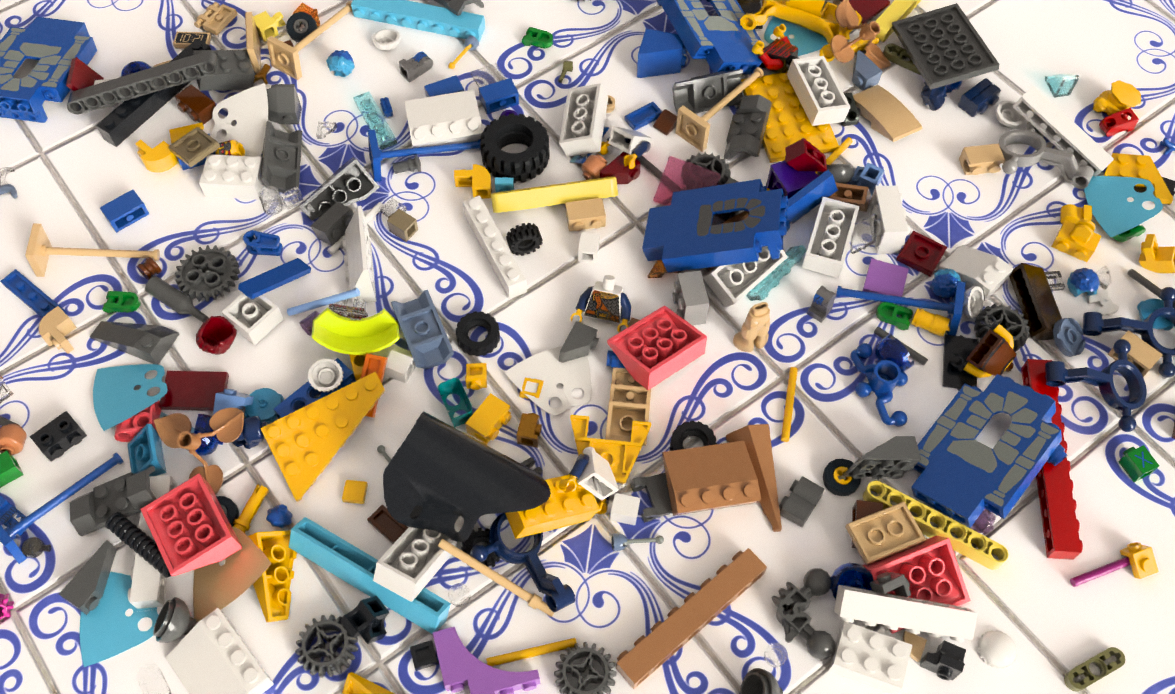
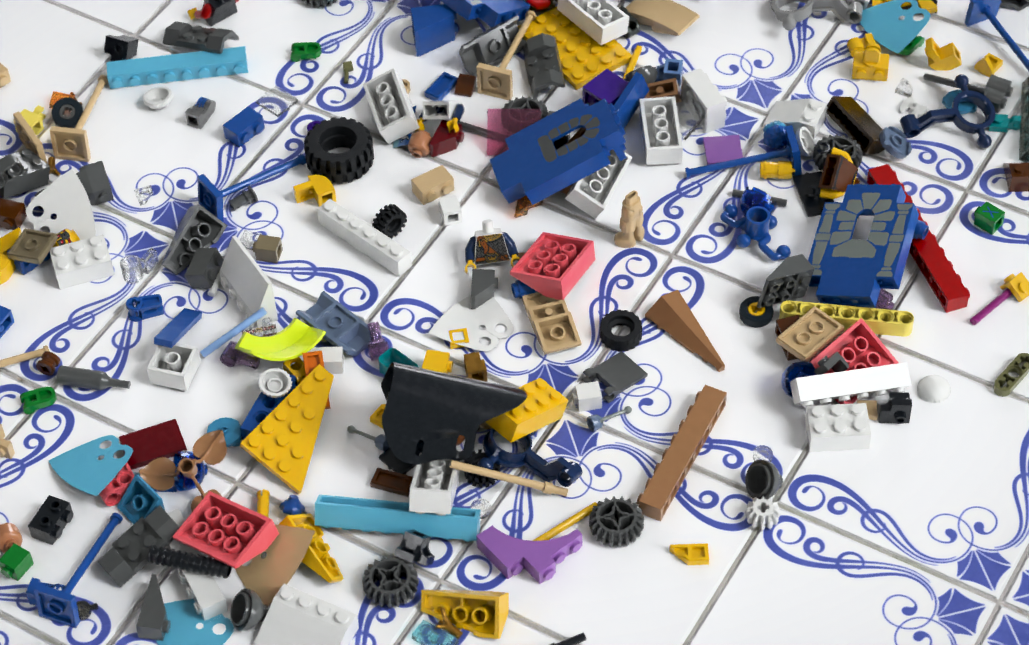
camera: 20 degrees left, 10 degrees down
dark grey wedge [90,321,180,365] -> none
dark grey gear [175,245,240,302] -> none
dark red hair [196,316,237,355] -> none
medium blue brick [213,389,254,415] -> none
dark blue head [232,416,266,449] -> none
dark grey piece [262,121,302,193] -> none
dark azure piece [326,50,355,77] -> none
yellow tile [342,480,368,504] -> none
clear light blue plate [353,91,397,150] -> none
blue piece [380,97,393,118] -> none
white slope [404,90,483,148] -> none
black plate [410,640,438,671] -> none
hinge [448,35,480,69] -> none
black tyre [456,311,500,356] -> none
yellow bracket [465,363,487,390] -> none
blue brick [478,78,519,114] -> none
light yellow beam [491,177,618,213] -> none
medium azure plate [495,177,514,192] -> none
white torso [559,447,619,514] -> none
yellow wing [570,415,651,484] -> none
medium nougat slope [662,441,762,516] -> none
light grey brick [672,270,709,326] -> none
clear light blue plate [746,245,807,301] -> none
dark grey piece [771,568,836,660] -> none
dark grey brick [779,476,825,527] -> none
yellow bar [781,367,798,442] -> none
dark red slope [785,138,827,172] -> none
flat silver leg [807,285,836,323] -> none
green plate [876,302,913,330] -> none
dark red tile [896,231,947,277] -> none
tan brick [959,143,1005,175] -> none
clear tile [1044,271,1065,291] -> none
dark blue piece [1045,339,1147,432] -> none
blue piece [1067,268,1100,297] -> none
tan brick [1108,330,1163,377] -> none
none -> clear purple pin [368,322,389,362]

